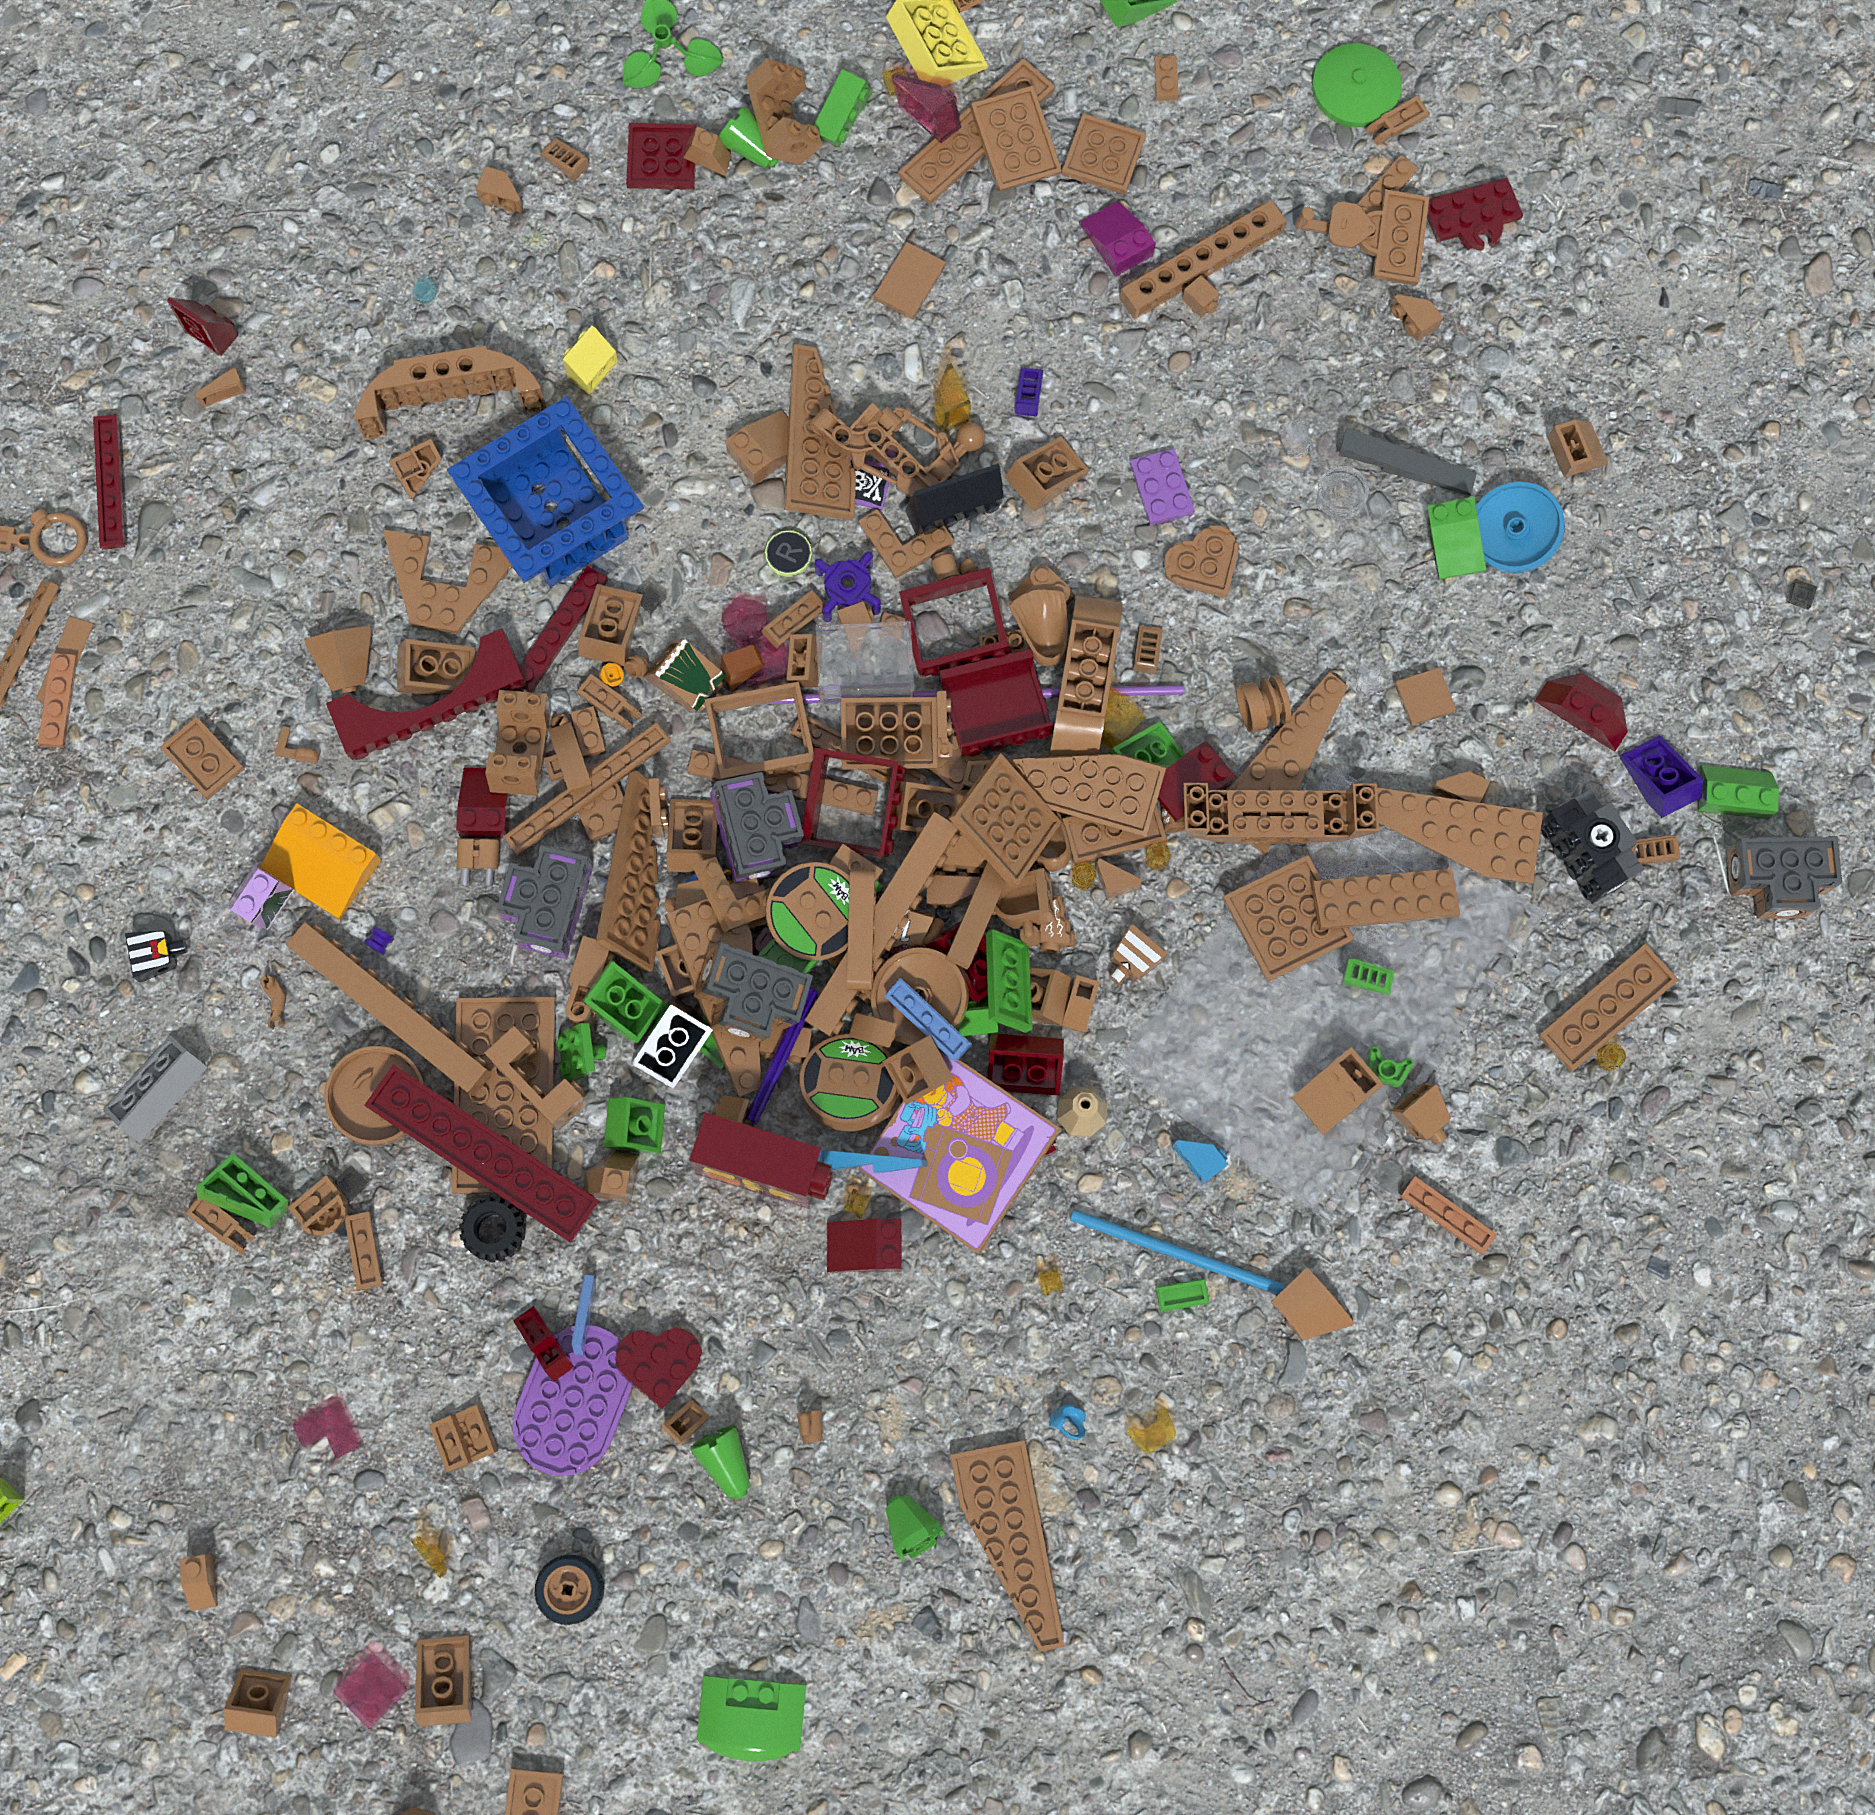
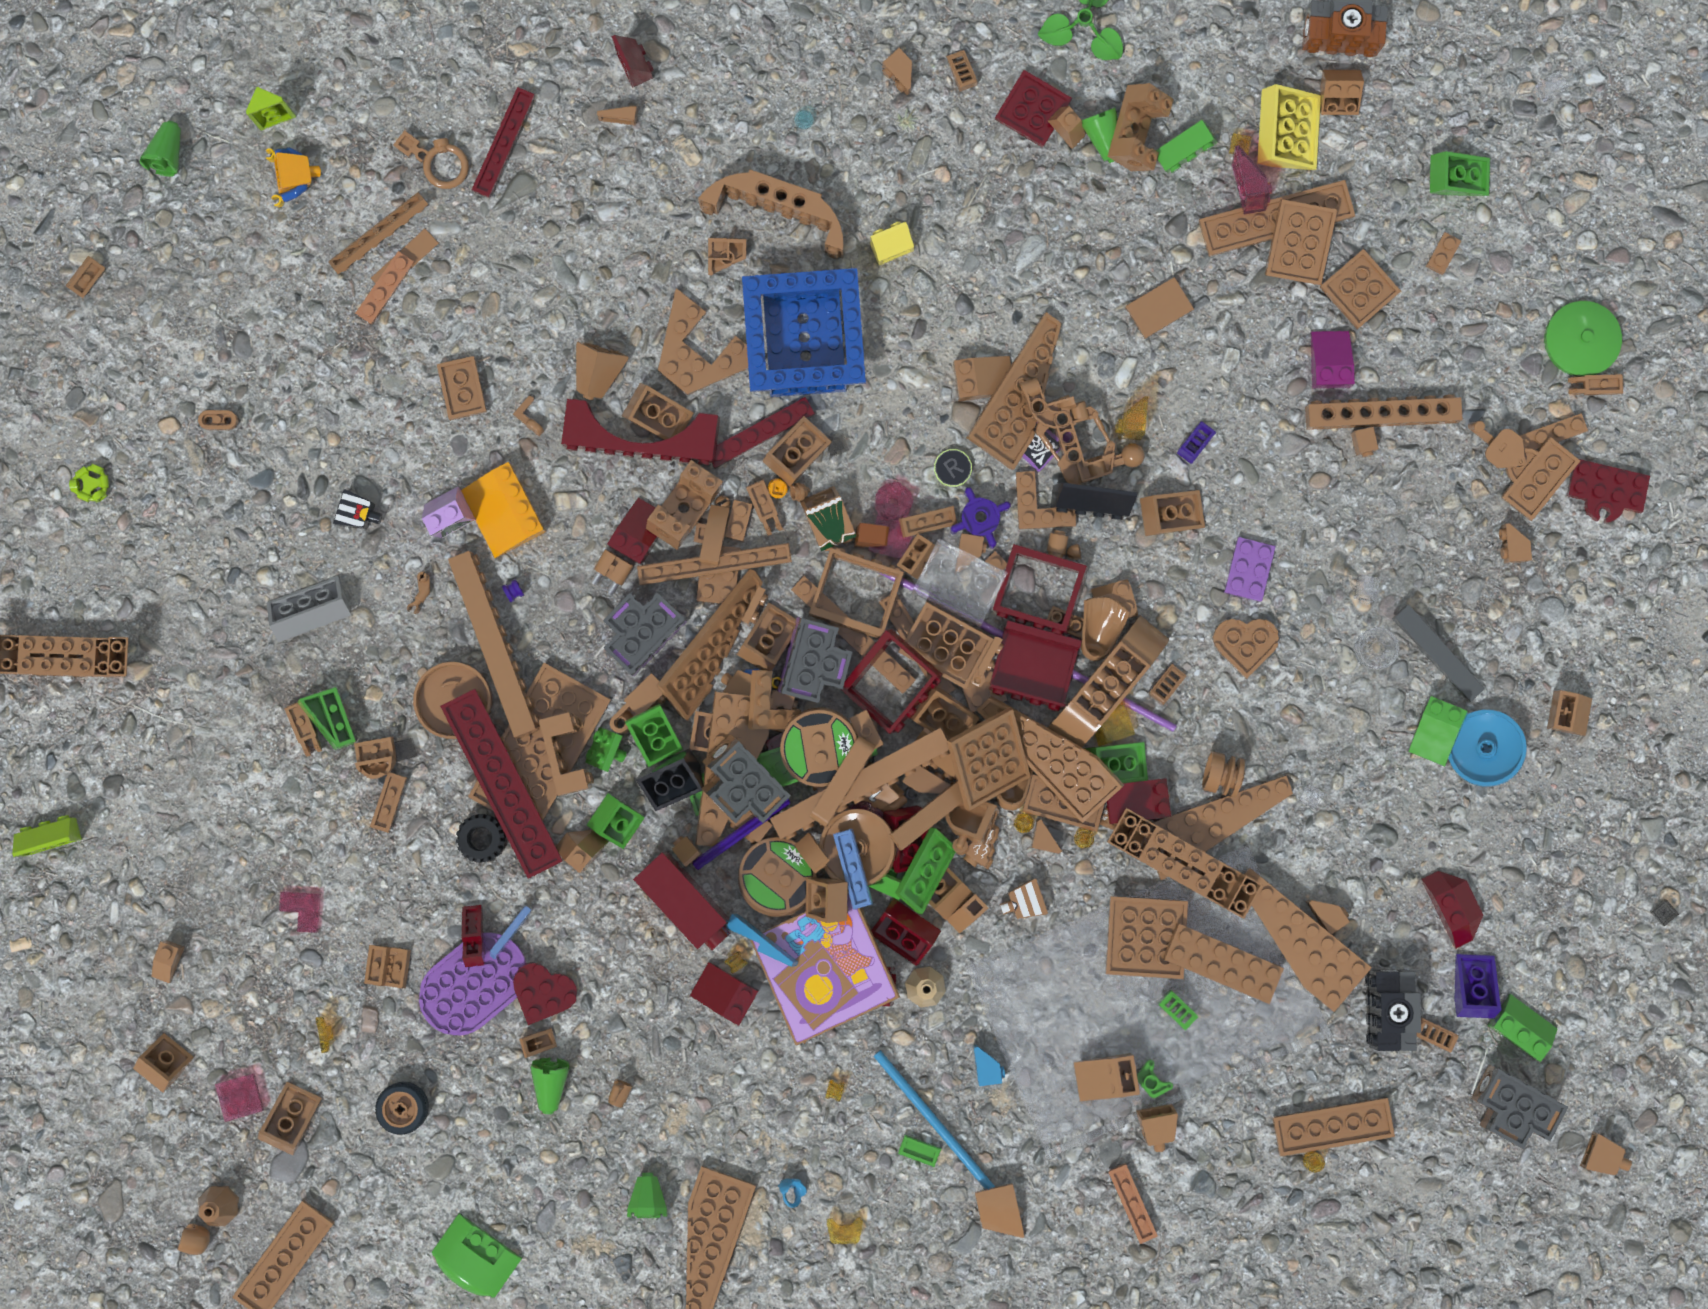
camera: 30 degrees right, 10 degrees up
medium nougat tile [1394,667,1456,726] -> none

